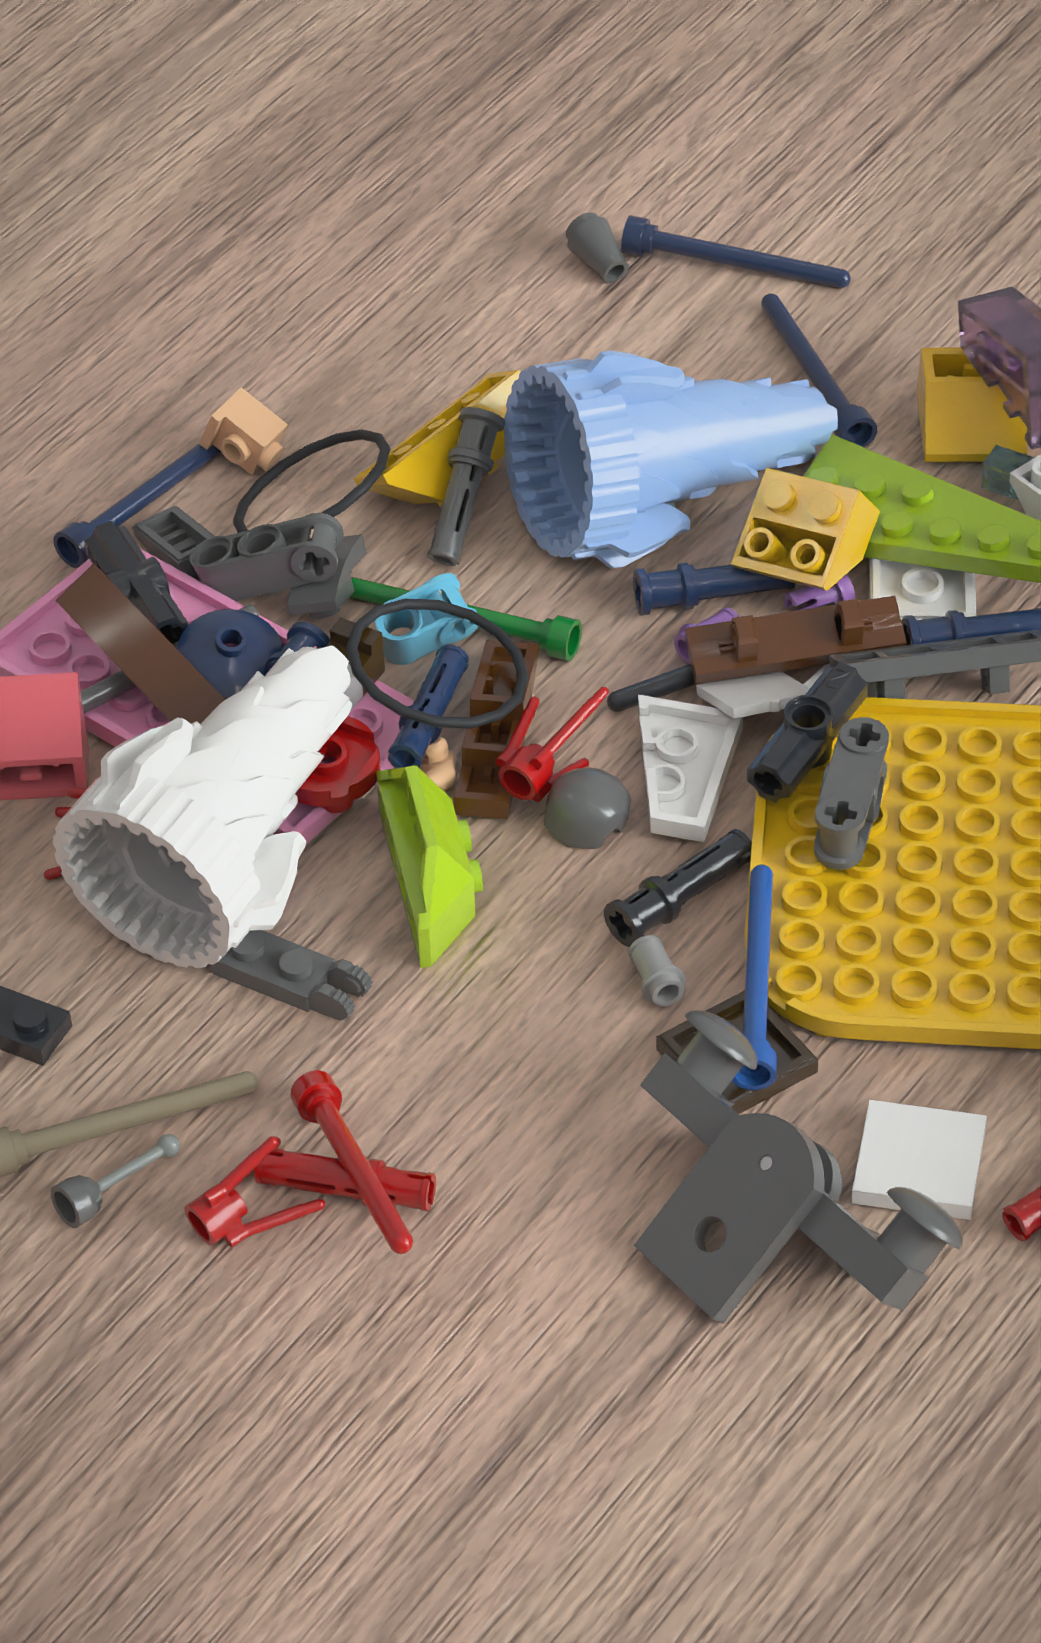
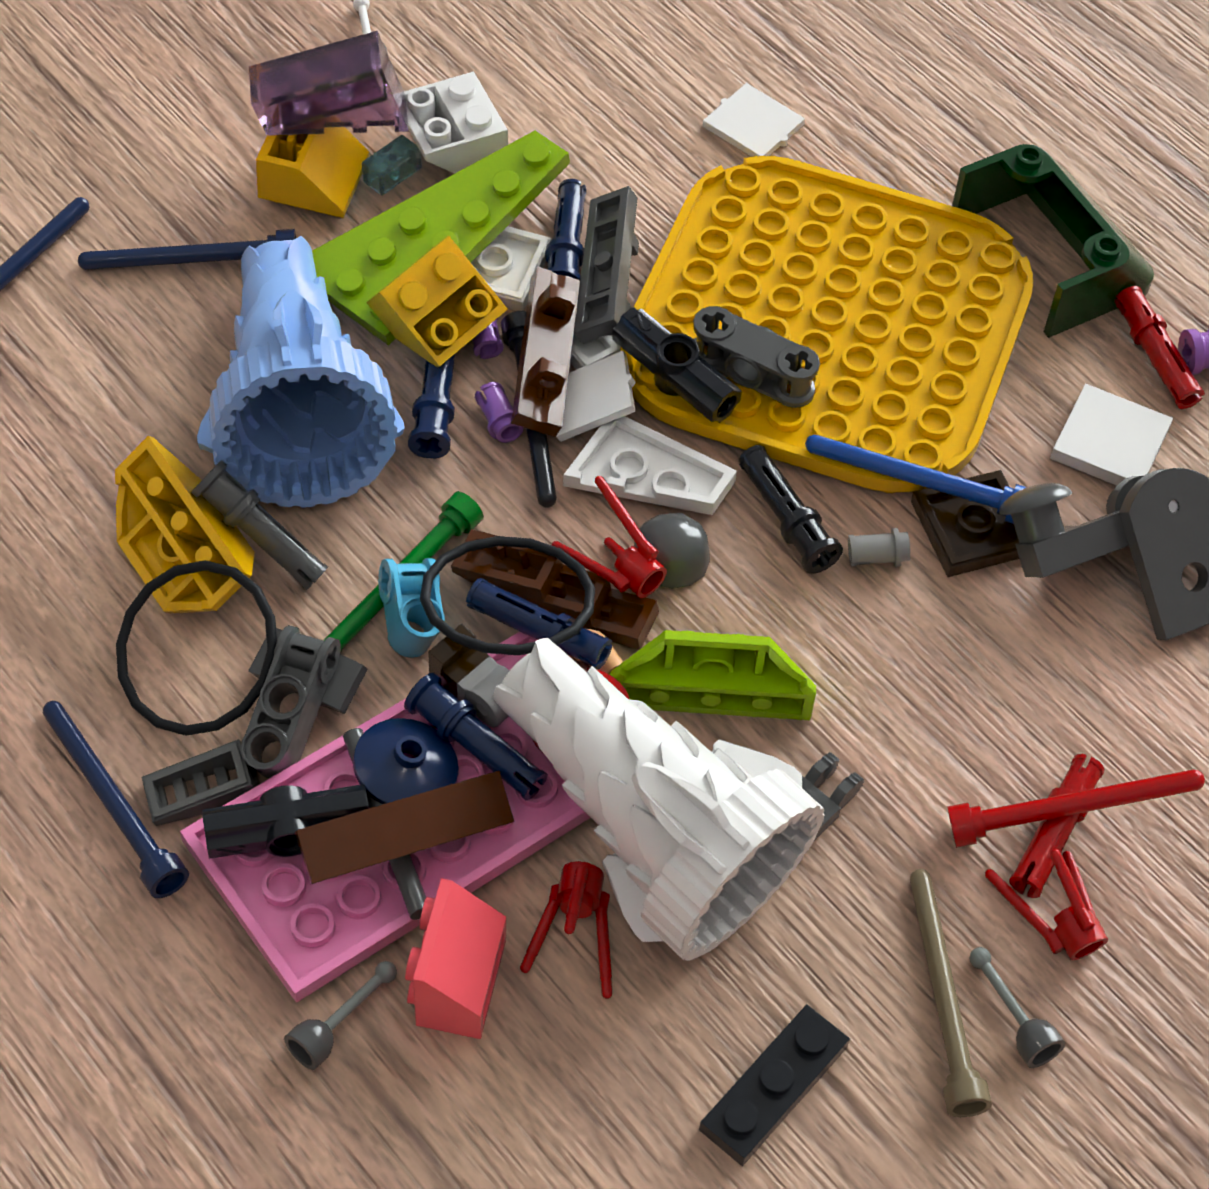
camera: 80 degrees left, 10 degrees up
light nougat brick [199,387,288,475] -> none

